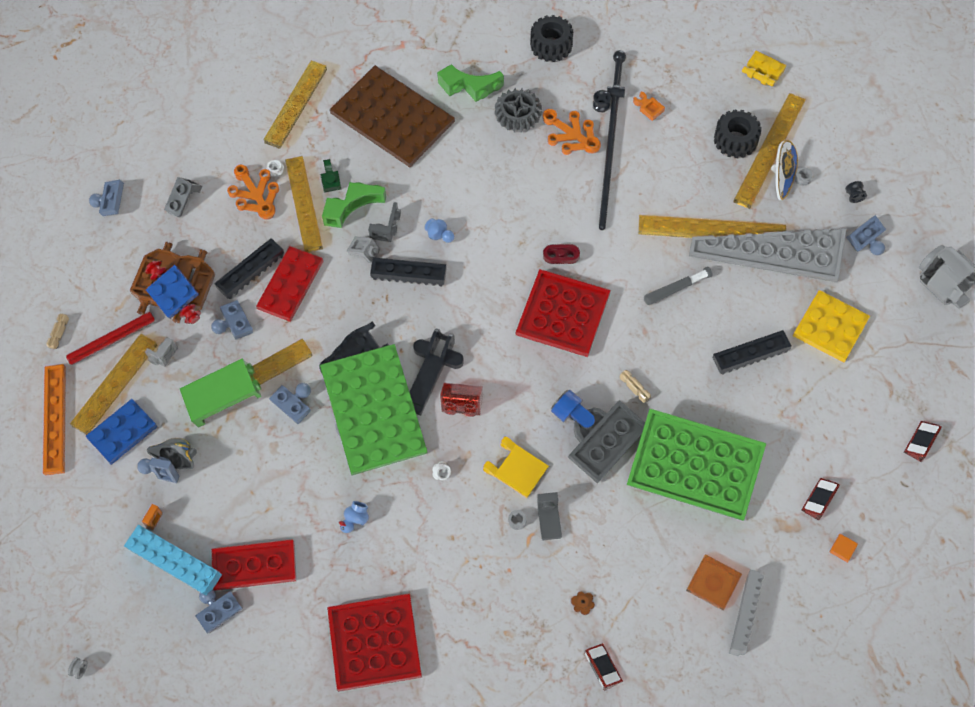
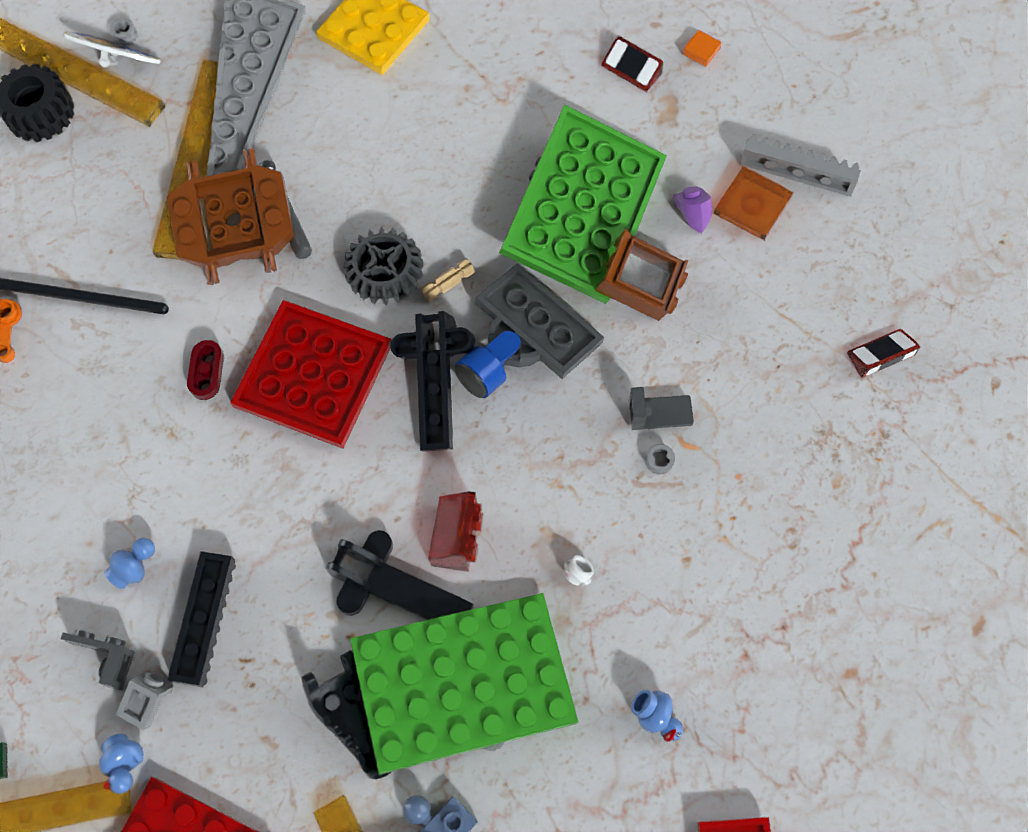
camera: 85 degrees left, 5 degrees up
bright green arch [322,182,386,228] -> none
red plate [327,594,422,692] -> none
yellow flag [483,436,549,498] -> none
dark orange plant [571,591,595,615] -> none
black gear [712,330,792,375] -> none
none -> medium blue animal [99,734,144,794]
none -> dark orange piece [167,148,295,285]
none -> dark grey gear [343,227,424,305]
none -> black piece [390,311,476,452]
none -> dark orange window [595,228,688,321]
none -> medium lavender plate [673,187,712,233]

